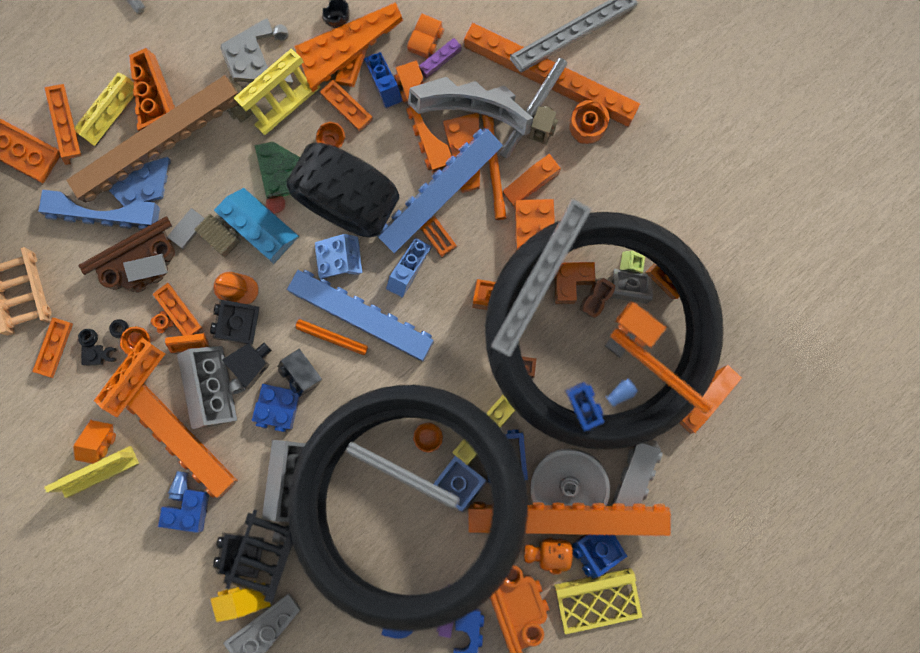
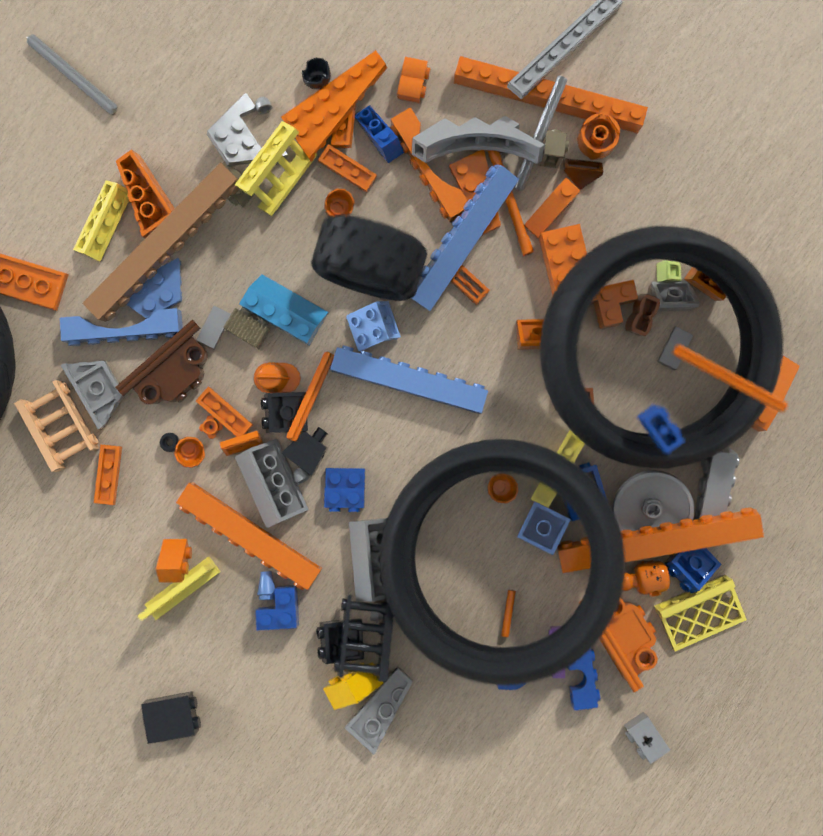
camera: 10 degrees left, 5 degrees up
orange fence [44,84,82,165] -> none
black plate [78,329,98,347] -> none
black plate [81,345,117,366] -> none
orange fence [93,337,165,418] -> none
light grey tile [123,254,168,282] -> none
clear green plate [255,142,300,200] -> none
clear red tile [266,193,285,213] -> none
black brick [277,348,322,397] -> none
orange axle [295,319,368,355] -> none
light grey axle [346,443,459,508] -> none
medium blue slope [386,238,432,298] -> none
medium lavender piece [419,38,462,79] -> none
light grey plate [491,199,591,356] -> none
medium blue cone [606,378,638,407] -> none
orange brick [615,302,666,347] -> none
none -> light grey wing [61,361,125,430]
none -> black brick [141,691,201,744]
none -> orange axle [286,352,334,442]
none -> orange piece [501,590,516,637]
none -> reddish brown slope [564,158,603,190]

